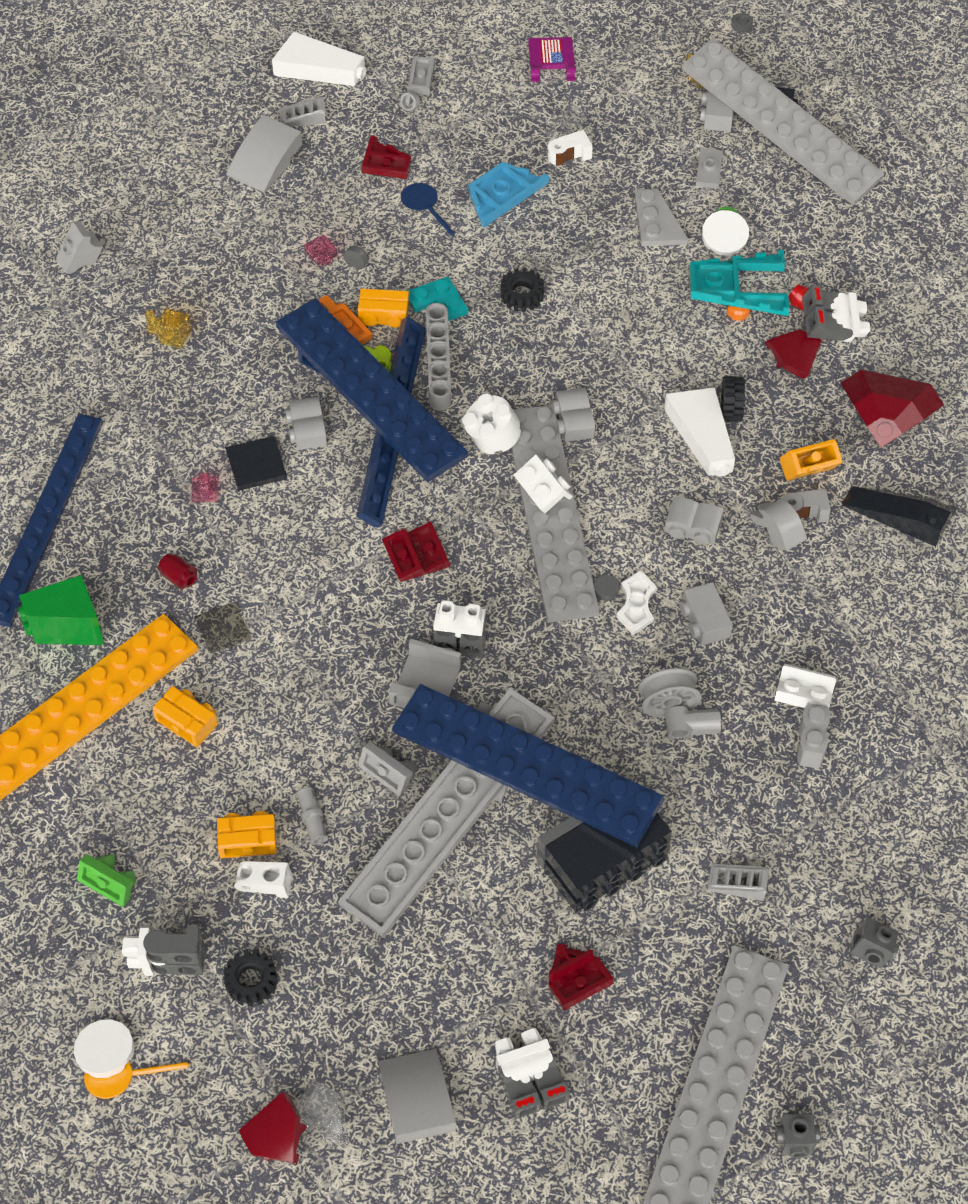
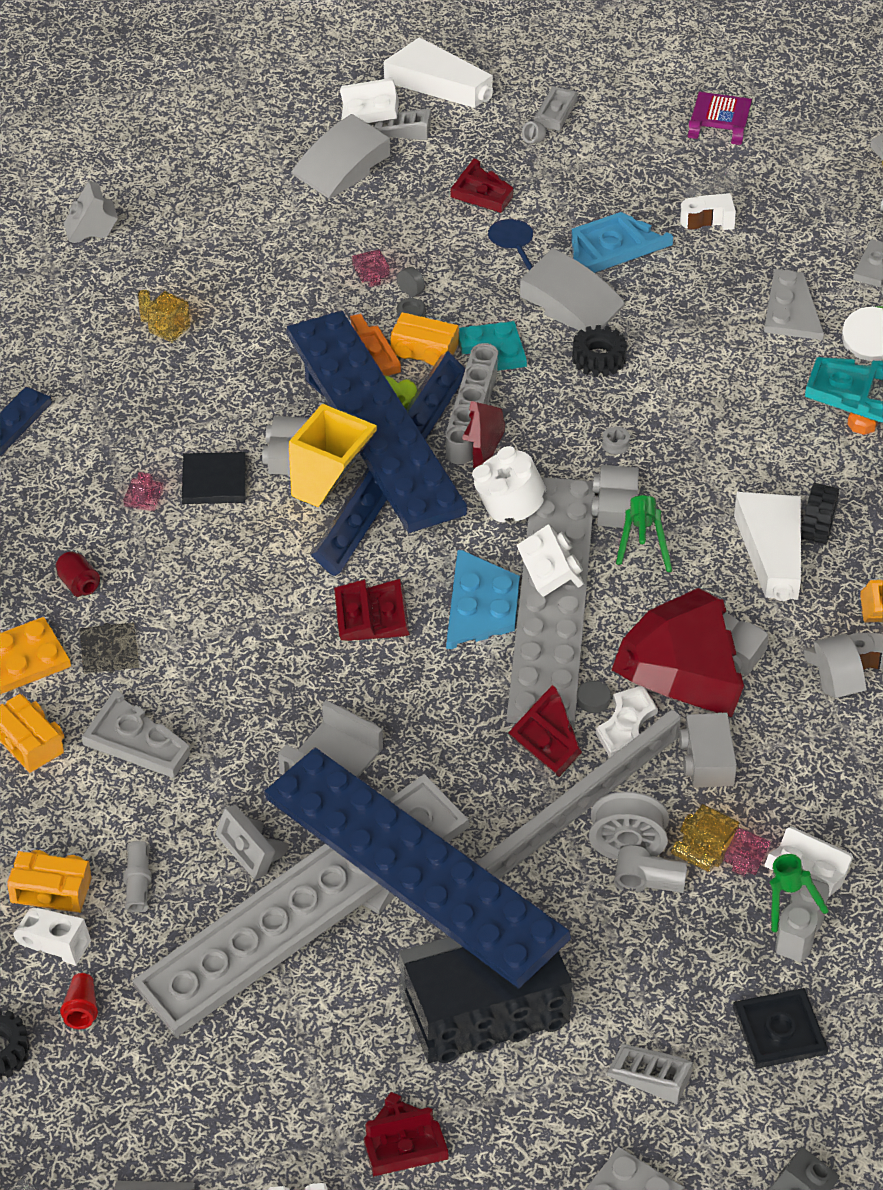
camera: 15 degrees right, 10 degrees down
white hips [433,600,487,657] -> none
none -> red cone [60,973,98,1029]
none -> light grey wing [82,689,190,778]
none -> yellow slope [289,404,377,507]
none -> white bracket [340,78,399,123]
none -> dark grey tile [397,298,426,318]
none -> dark azure wing [446,550,520,649]
none -> dark red slope [462,401,505,468]
none -> light grey tile [476,709,681,879]
none -> dark red wing [508,685,582,777]
none -> light grey slope [520,248,625,332]
none -> light grey bush [602,426,630,455]
none -> dark red brick [611,588,744,717]
none -> green plant [616,495,672,572]
none -> clear yellow brick [671,804,740,873]
none -> clear pink tile [723,827,771,877]
none -> black tile [733,988,828,1069]
none -> green plant [770,854,829,933]

